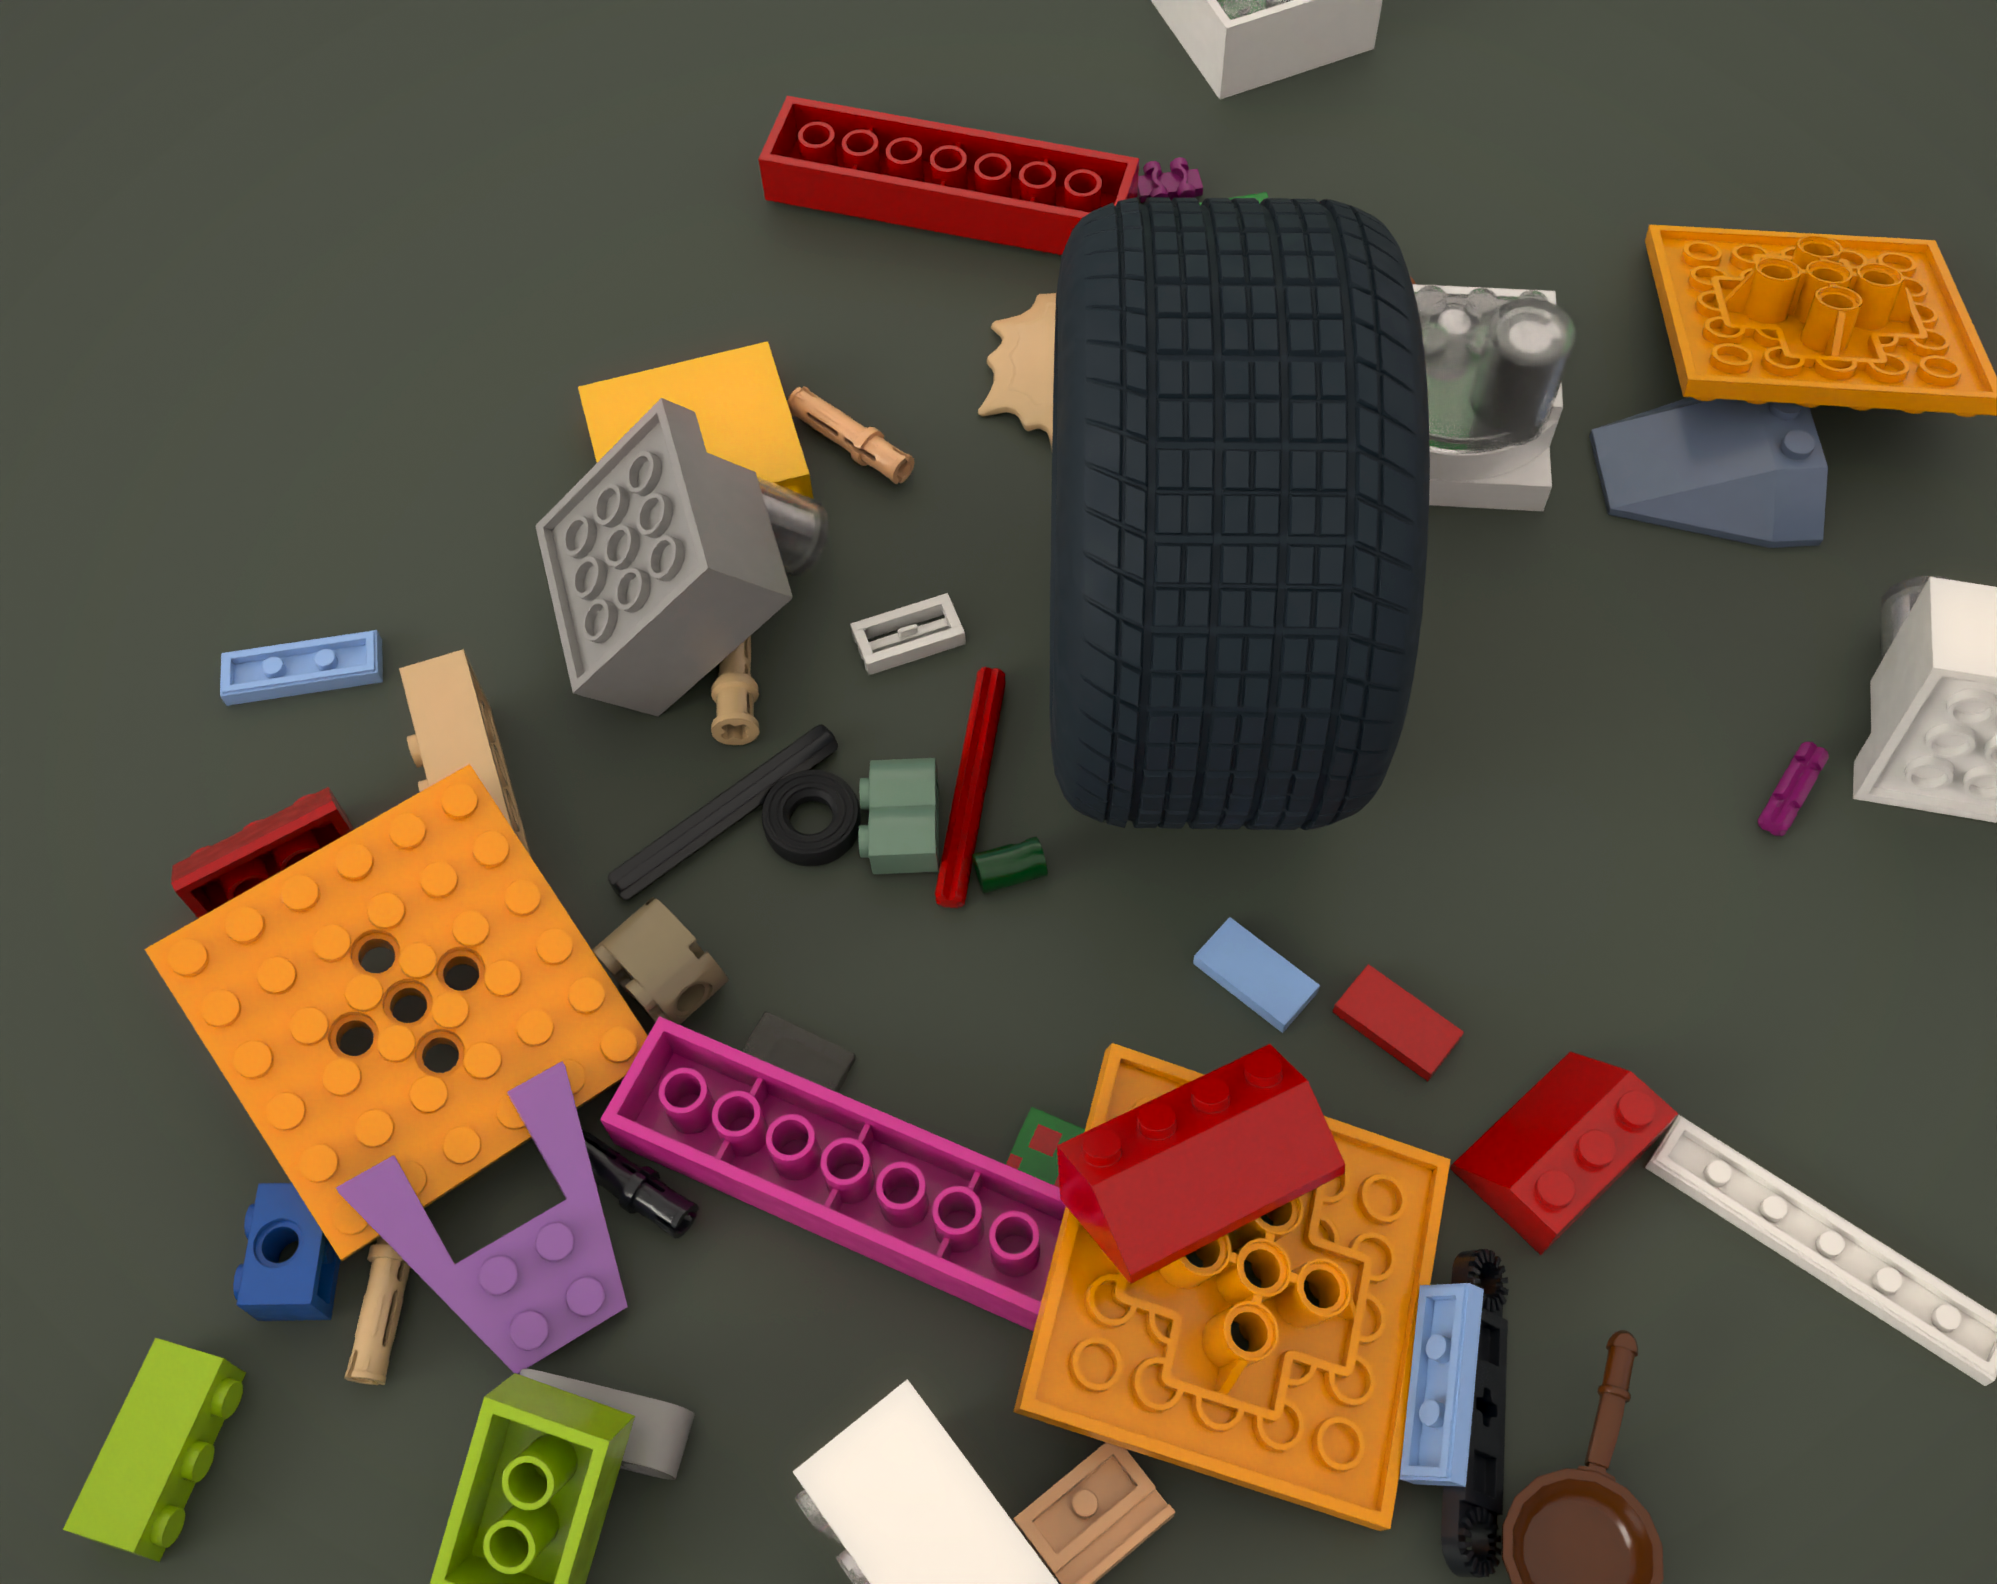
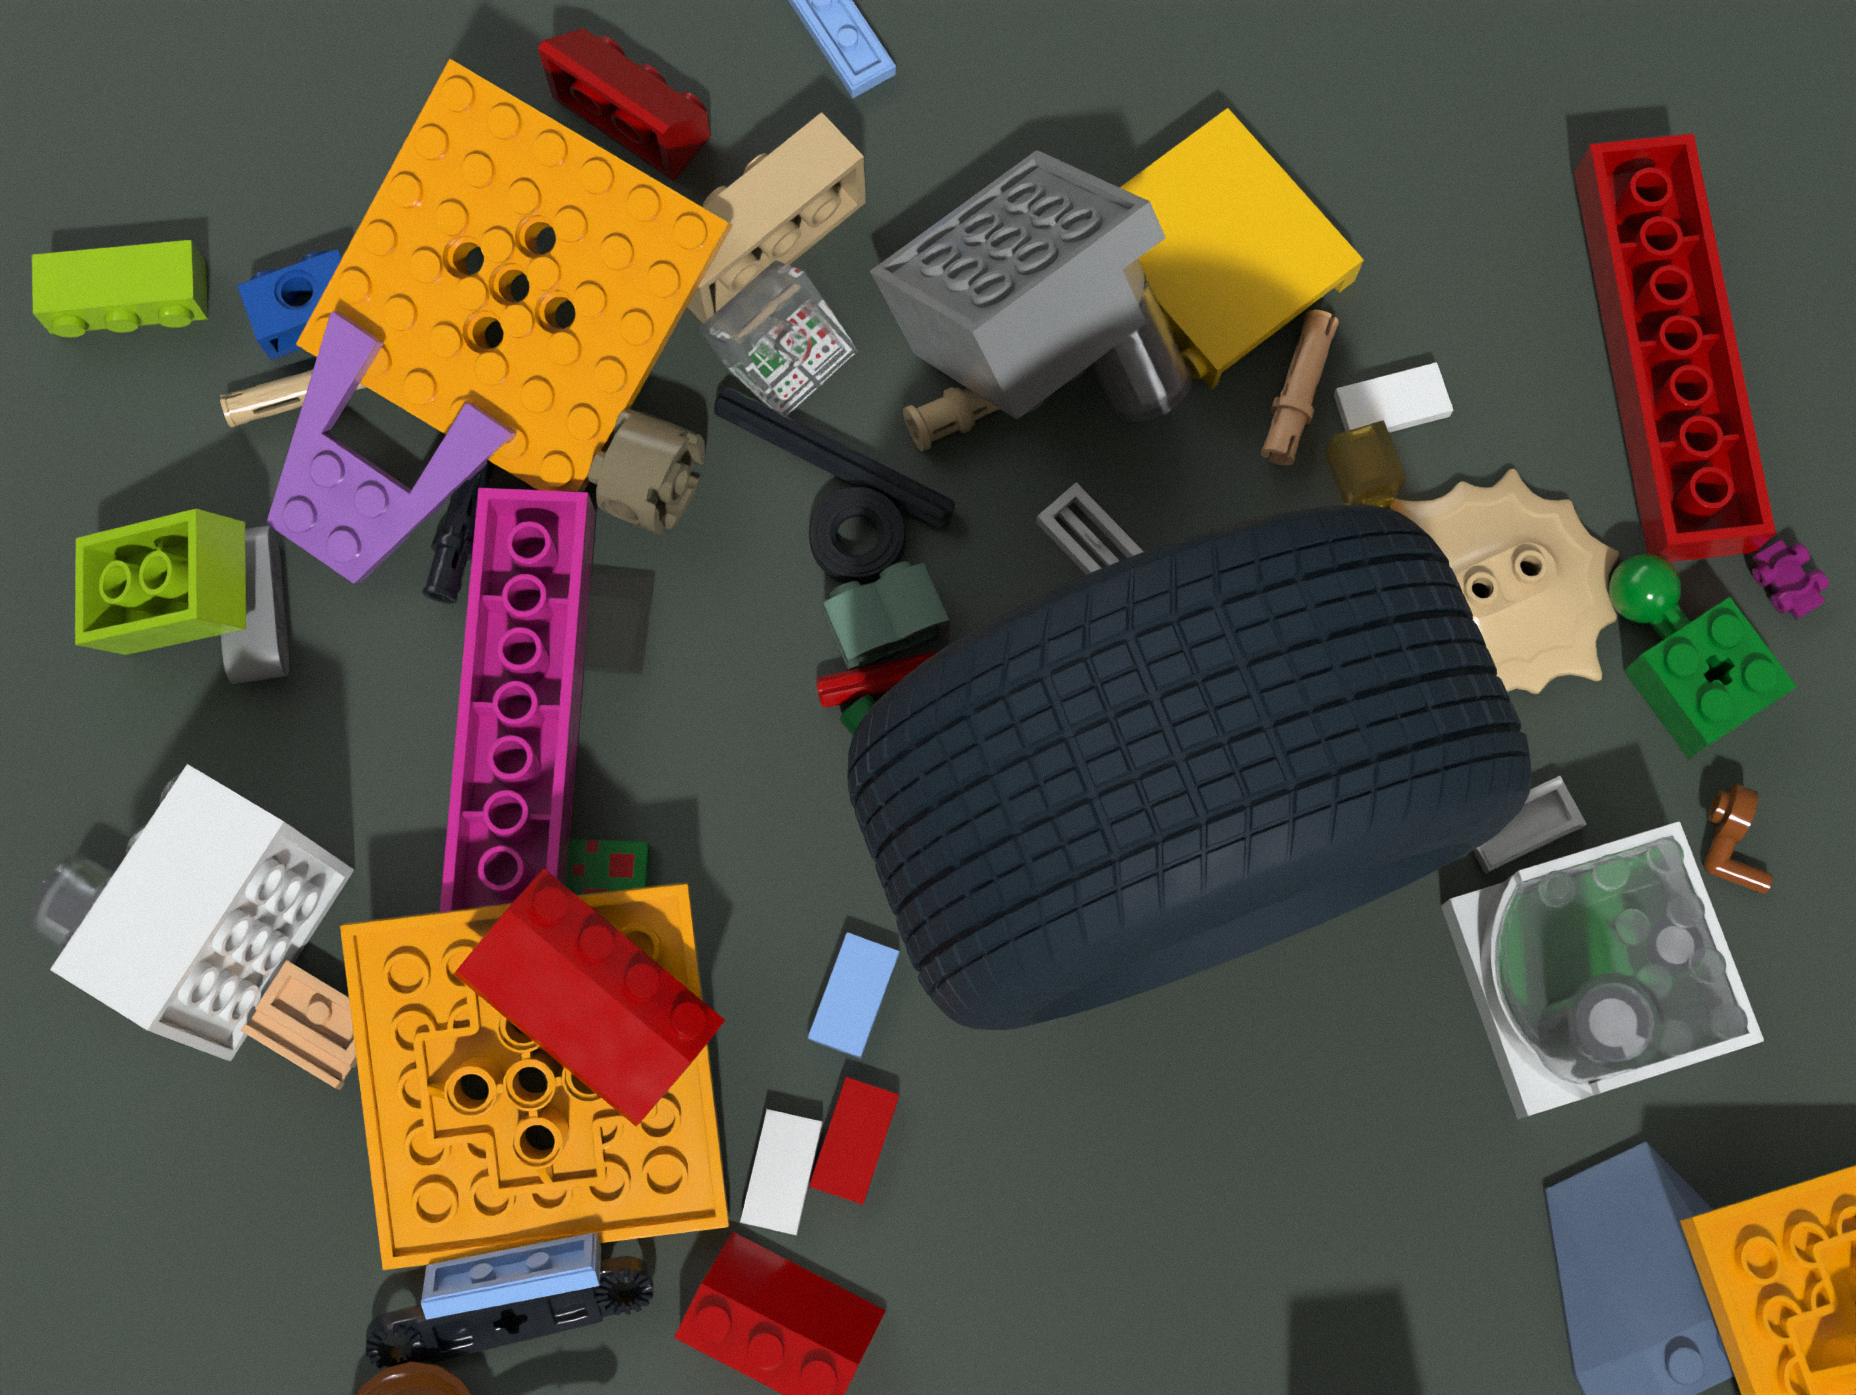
camera: 65 degrees right, 15 degrees up
none -> clear slope [698,260,858,416]
none -> white tile [740,1109,823,1236]
none -> clear yellow brick [1325,420,1406,508]
none -> white tile [1333,362,1453,443]

